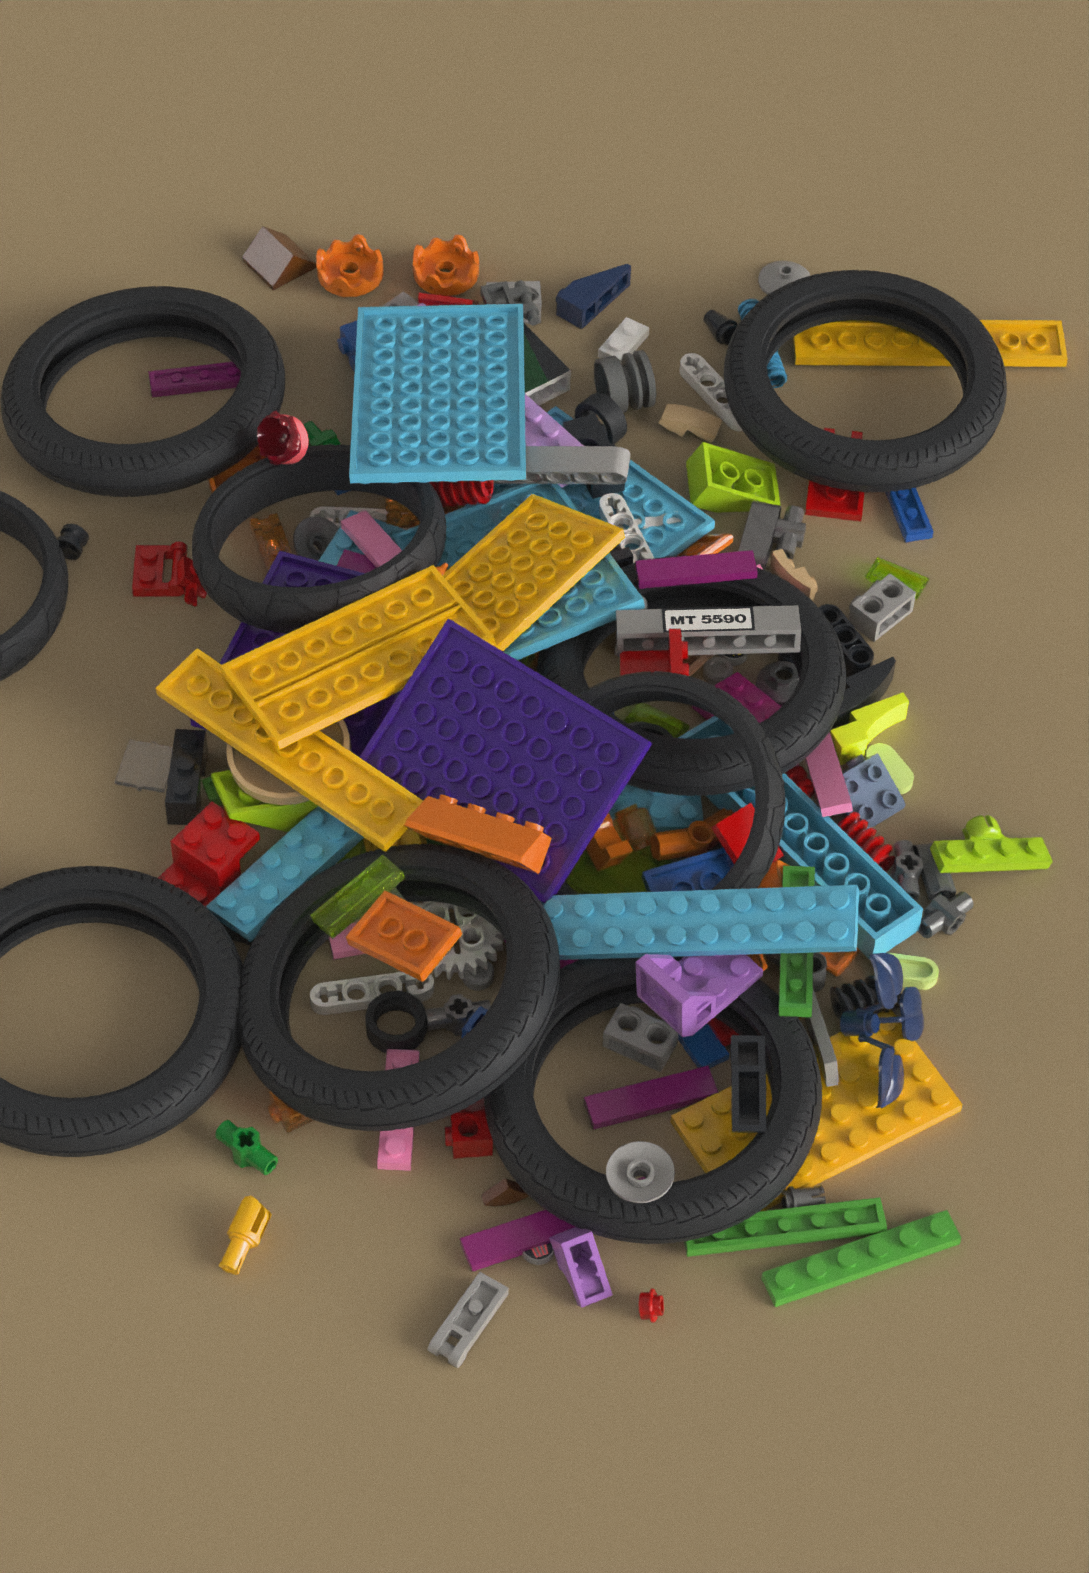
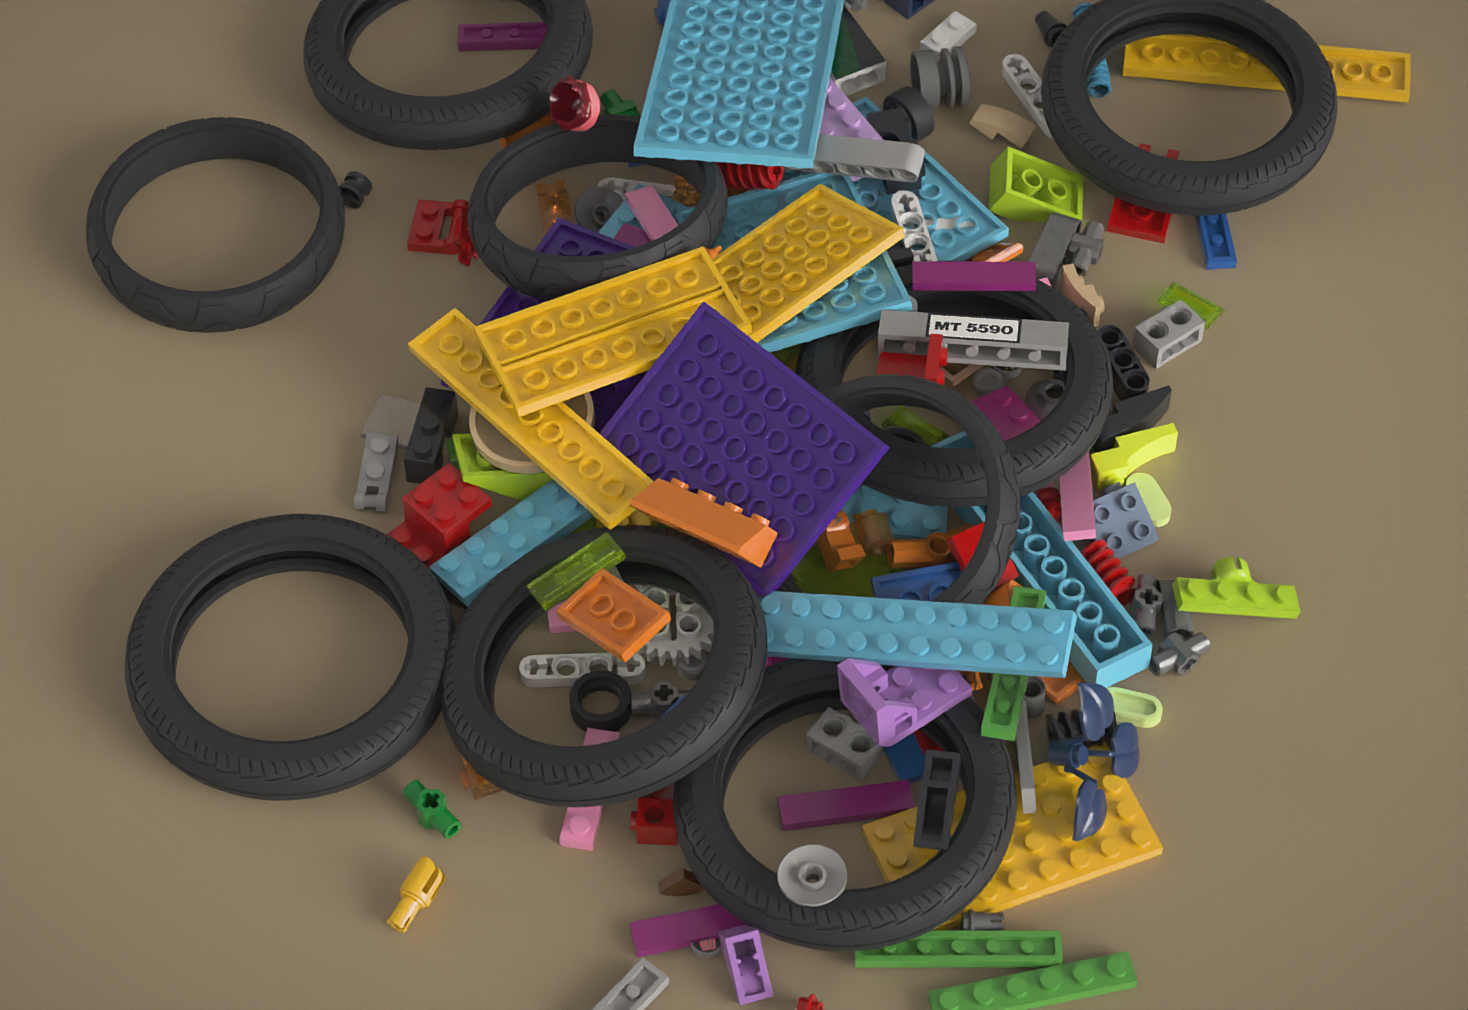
camera: 10 degrees right, 0 degrees up
none -> light grey plate [354,433,399,512]

